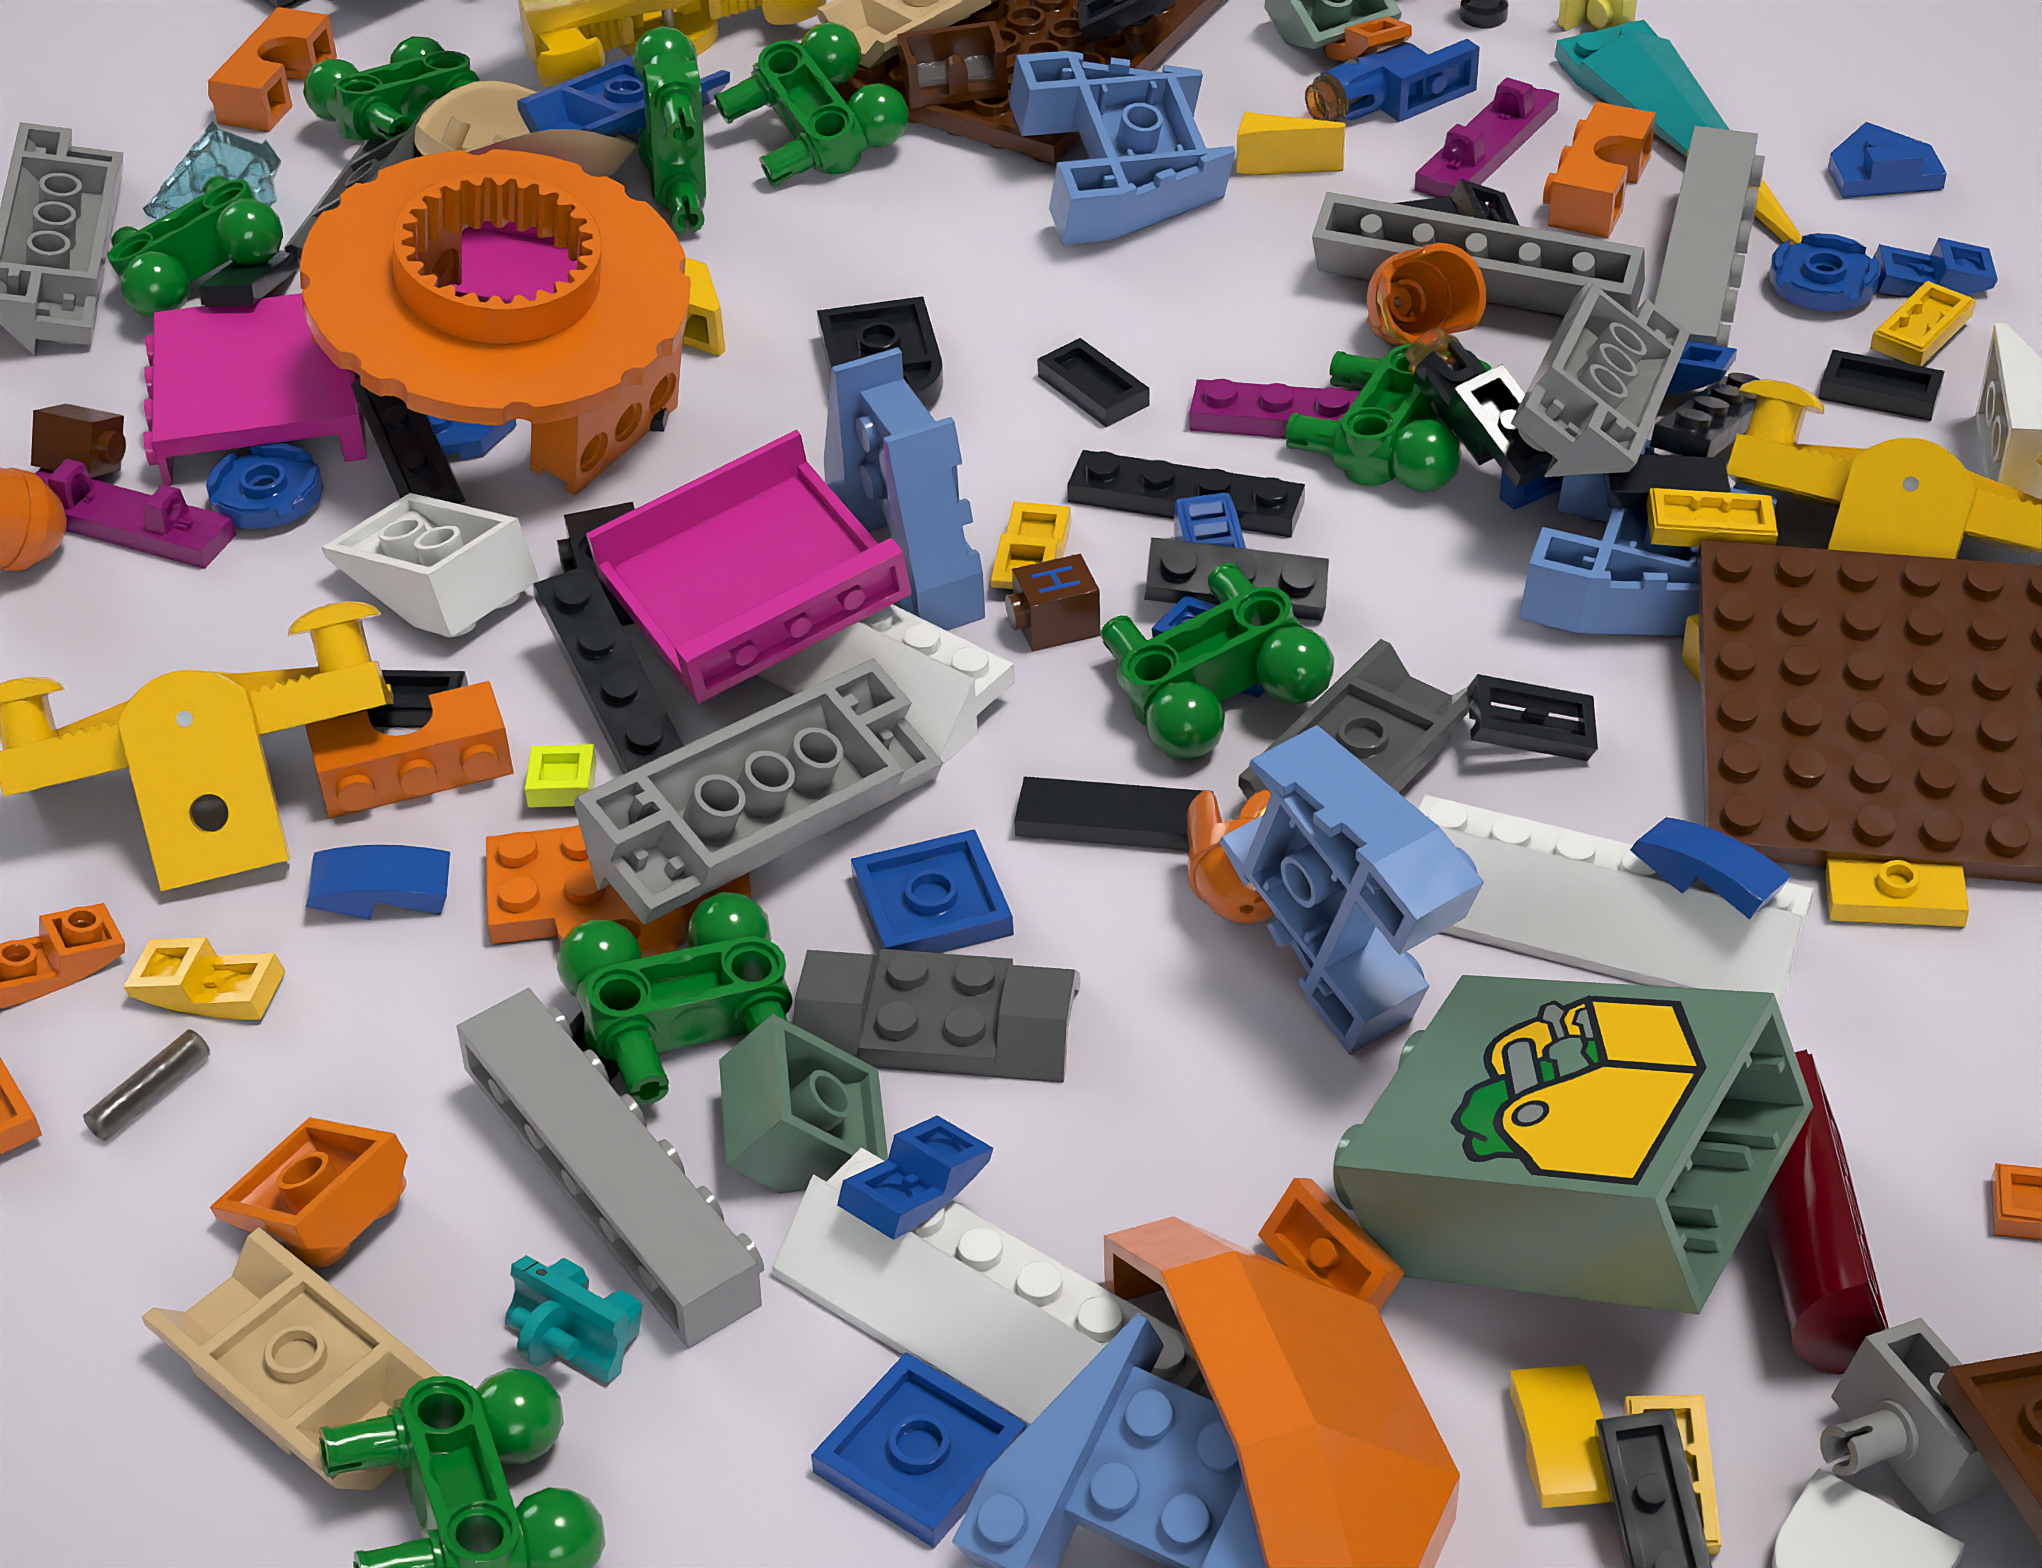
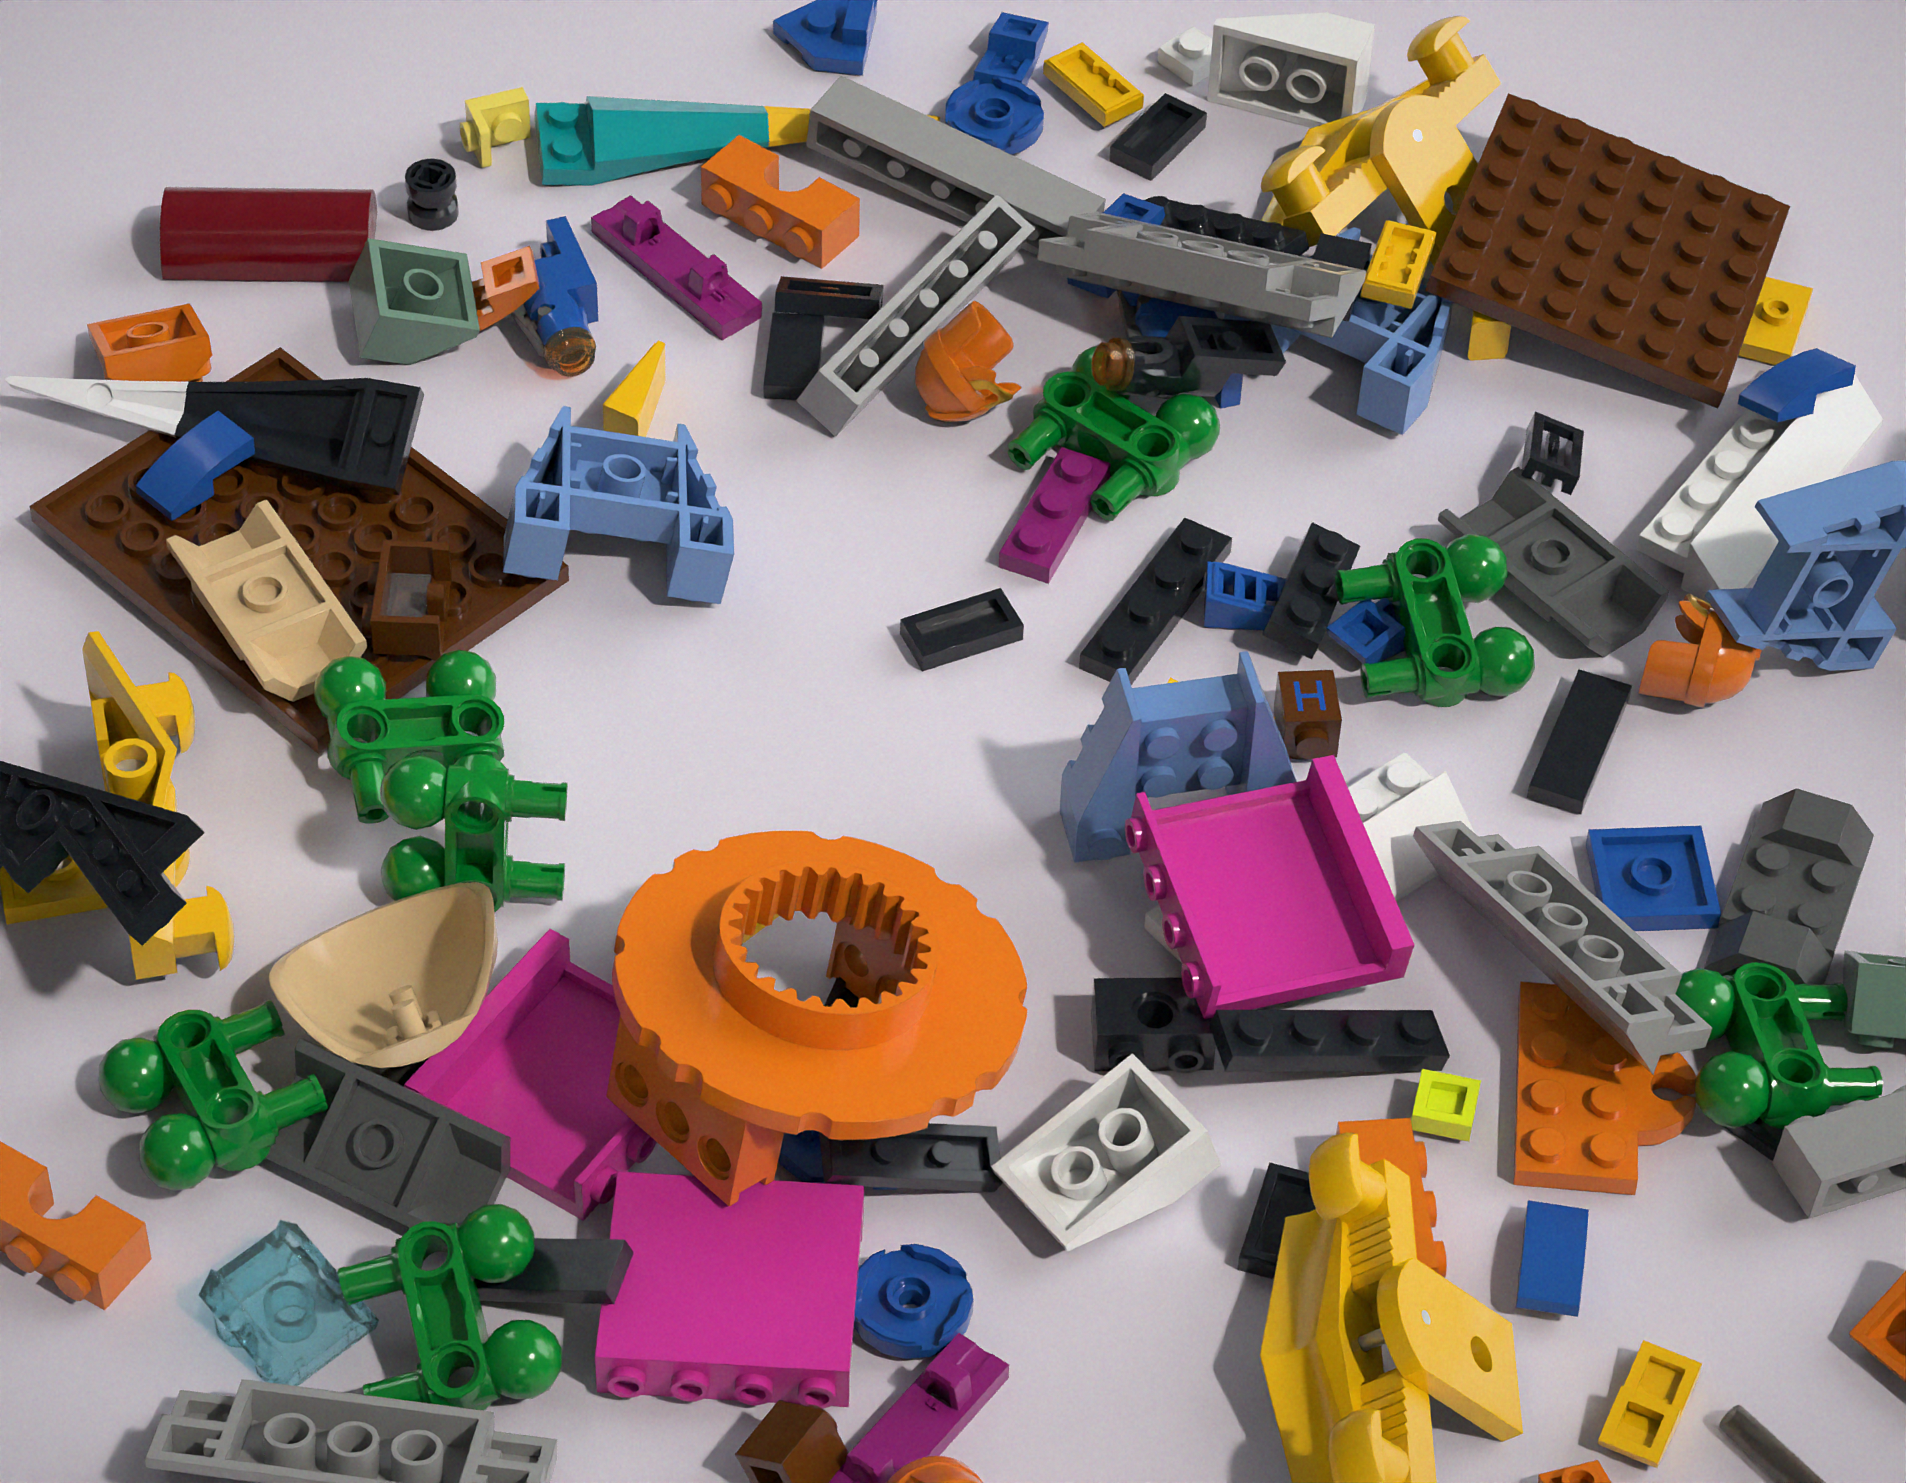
camera: 80 degrees left, 5 degrees up
blue piece [517,55,730,137] -> none
black plate [817,296,943,407] -> none

